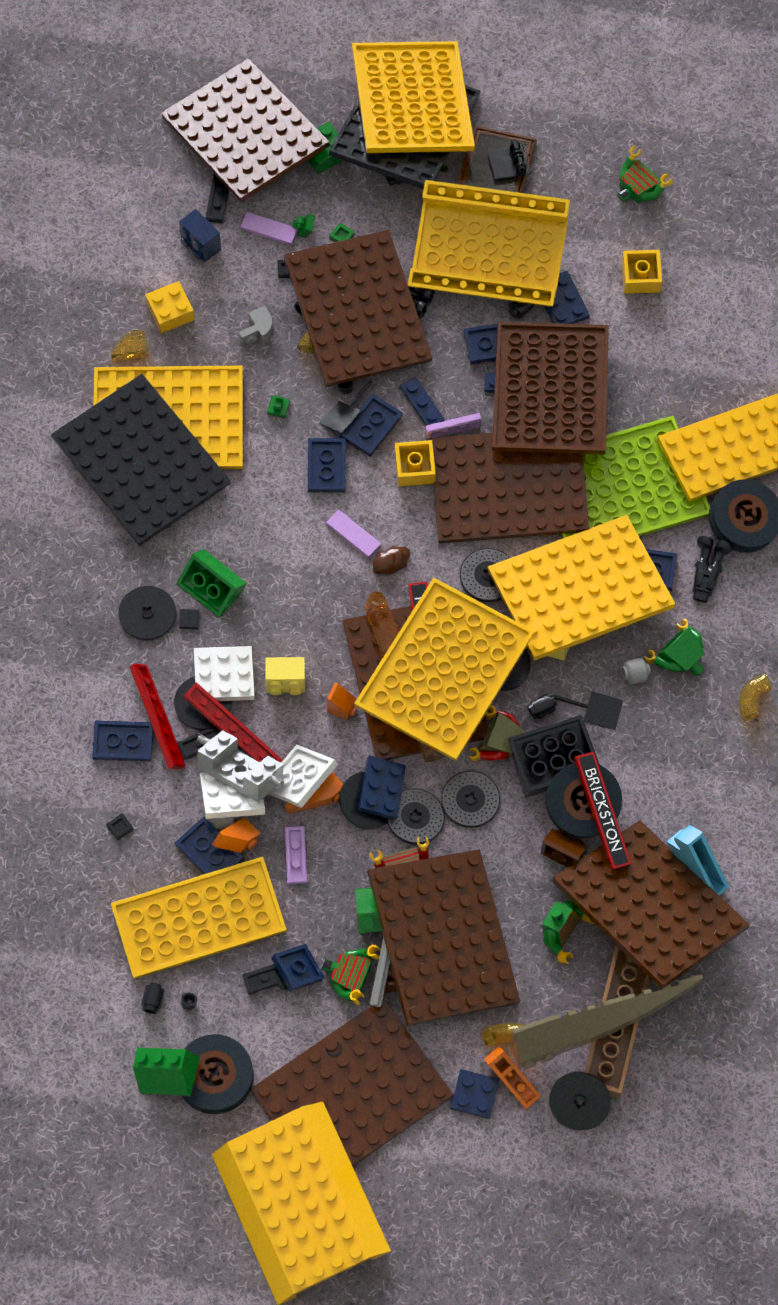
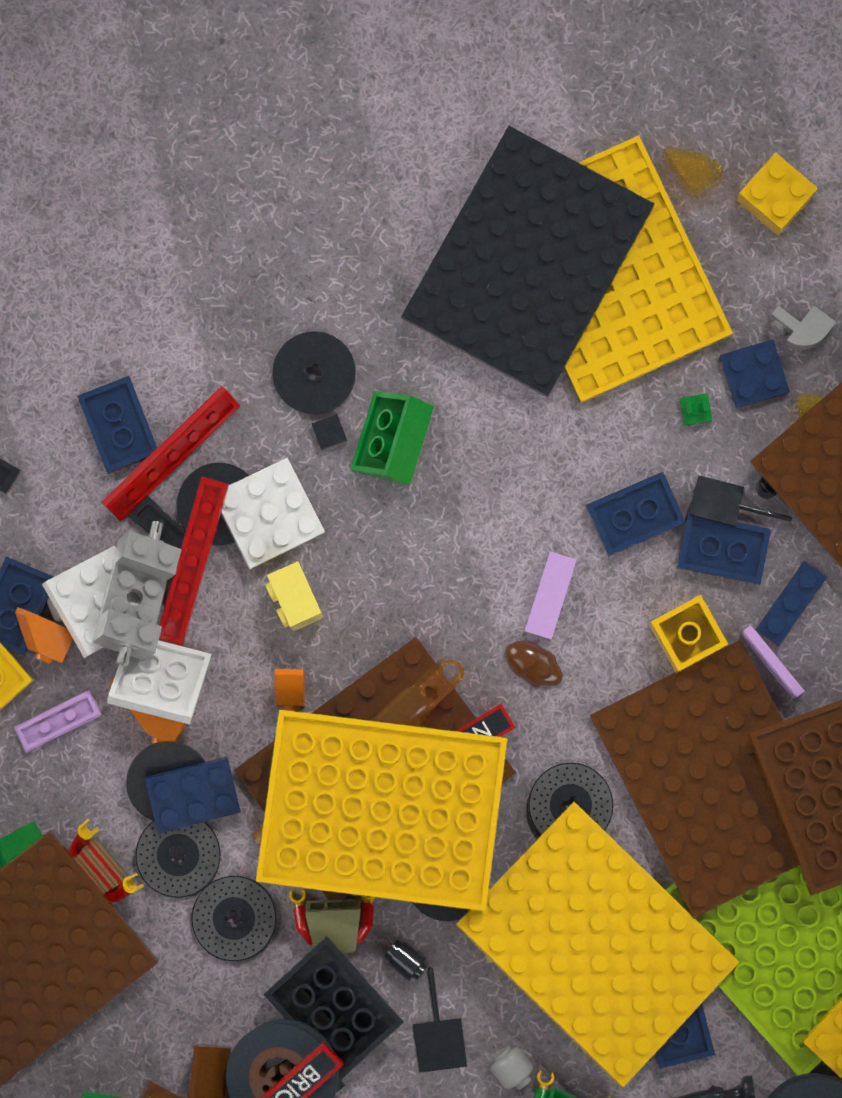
camera: 75 degrees right, 15 degrees up
none -> dark blue plate [719,339,790,409]

